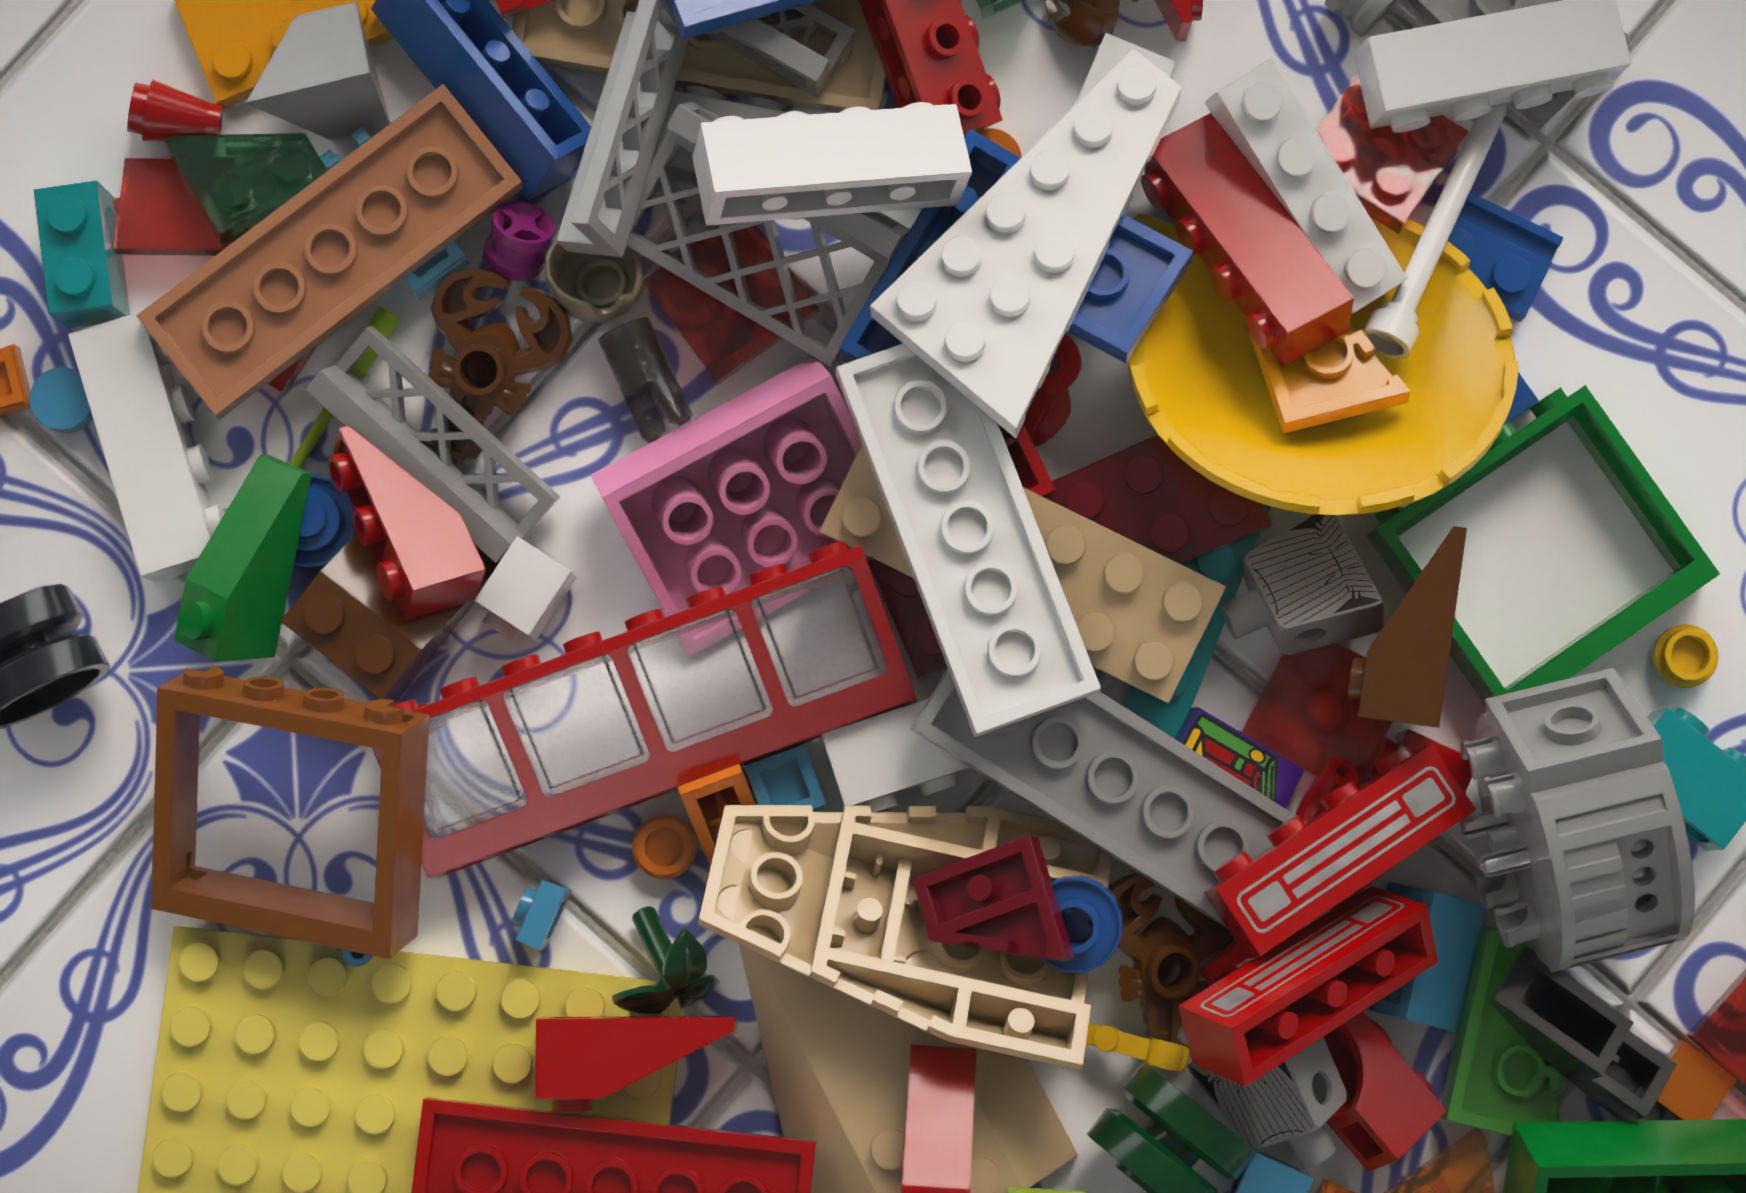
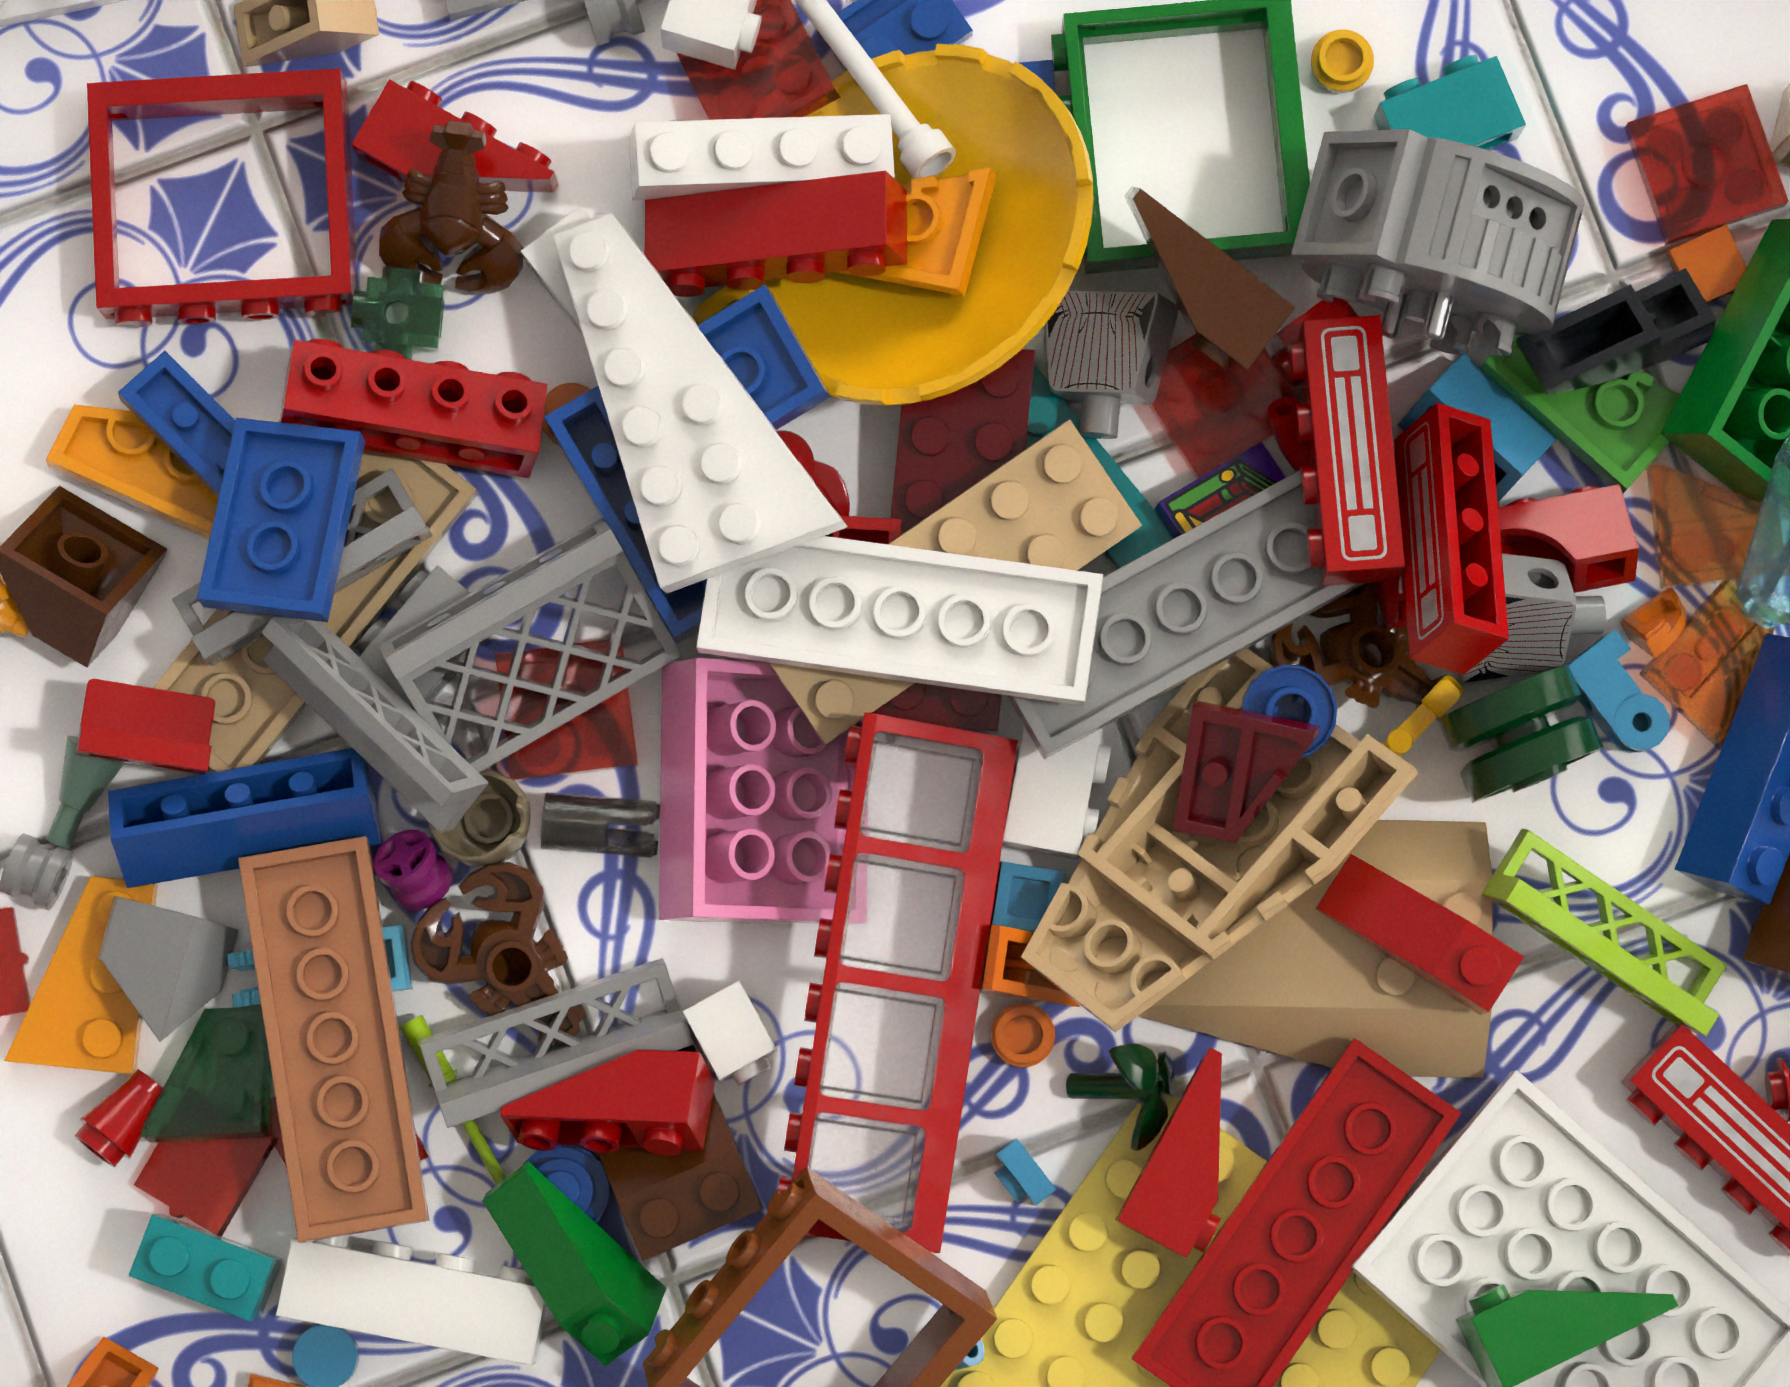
camera: 60 degrees left, 0 degrees up
white brick [692,102,972,226] -> none

